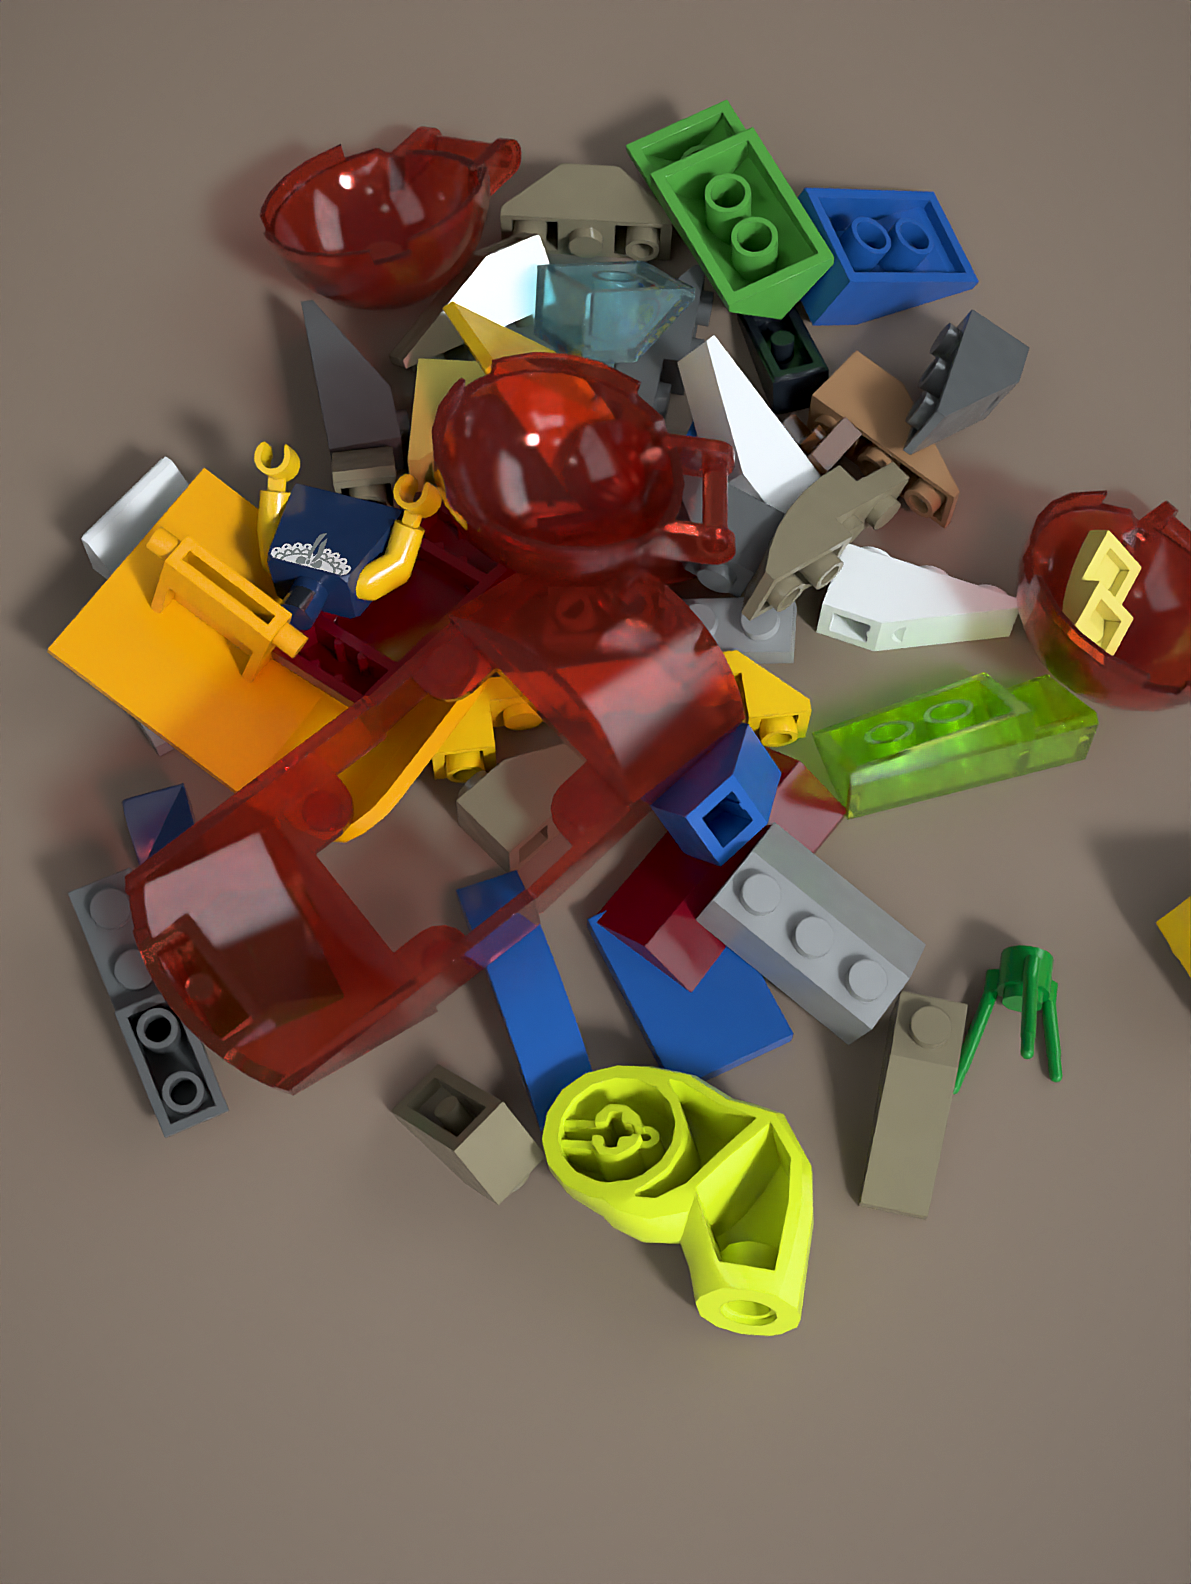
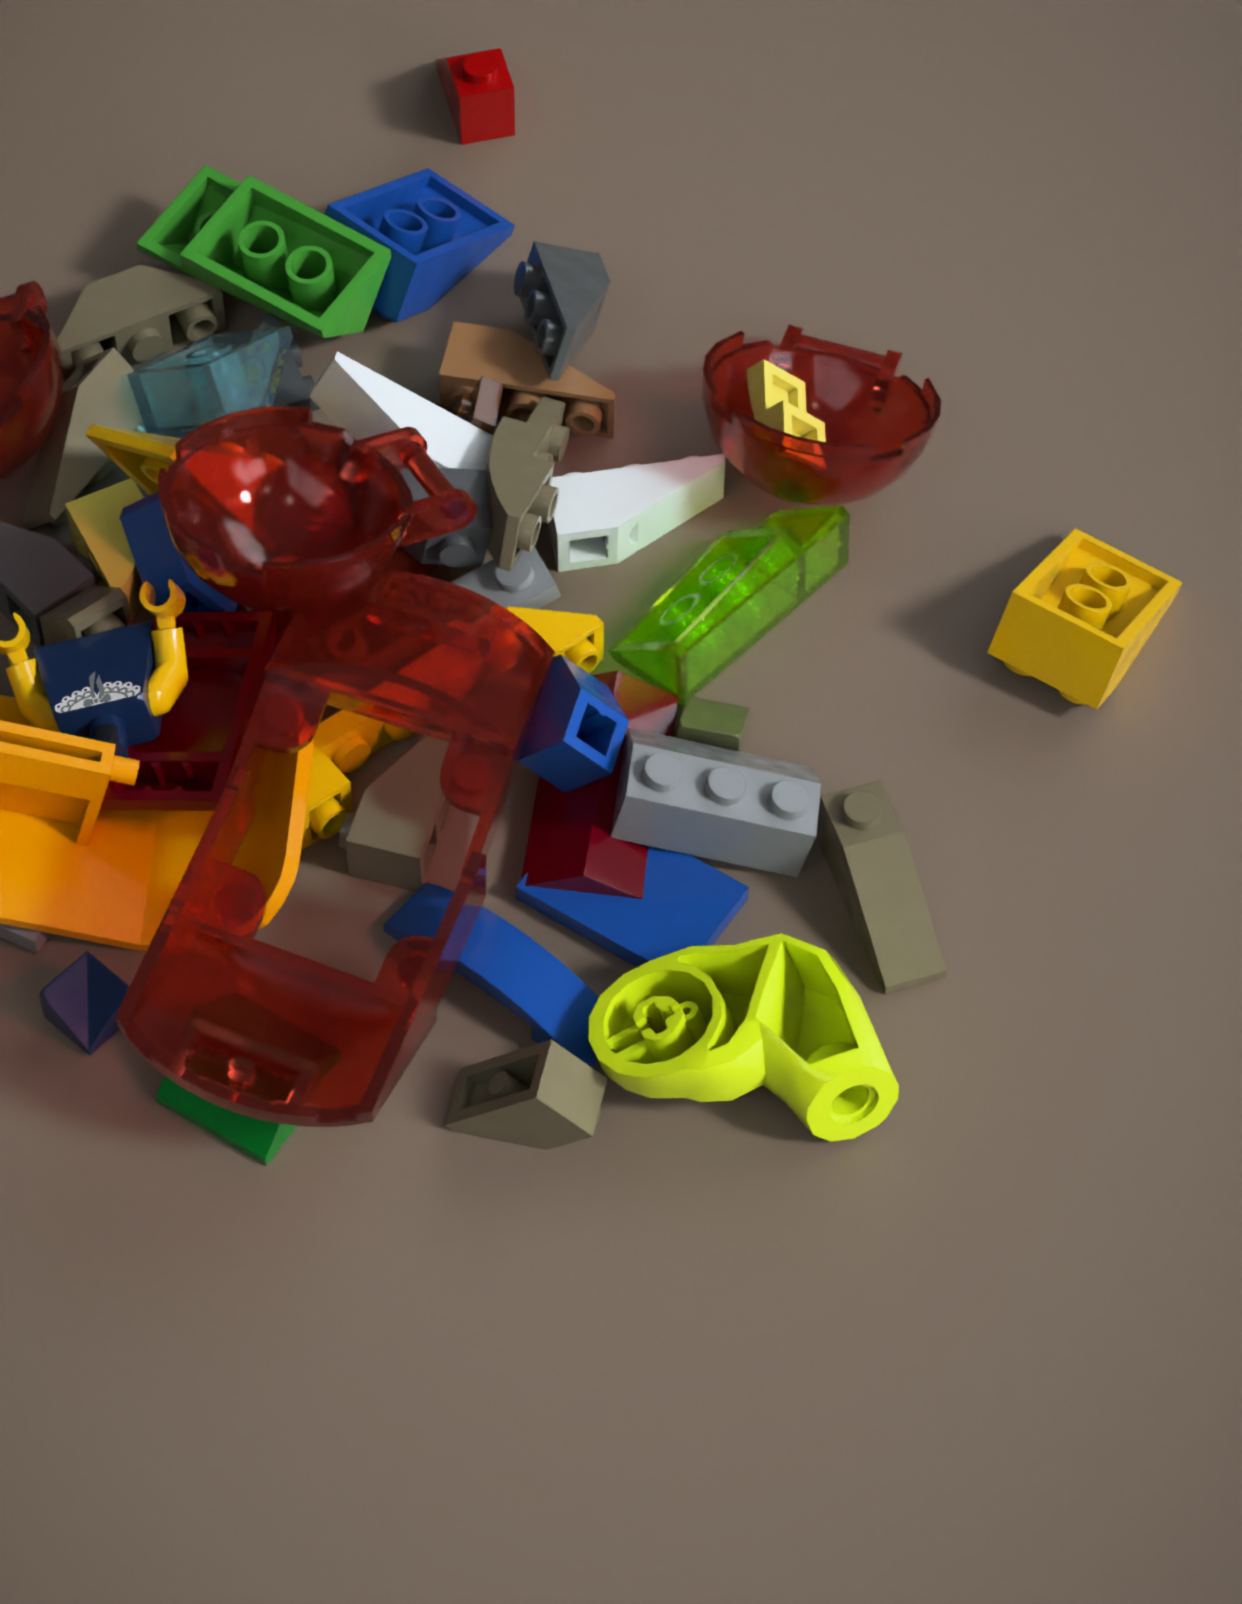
camera: 30 degrees left, 10 degrees down
dark grey slope [68,867,229,1138] -> none
black slope [737,305,829,415] -> none
green plant [953,945,1063,1095] -> none
none -> red slope [436,48,515,145]
none -> olive slope [677,697,750,752]

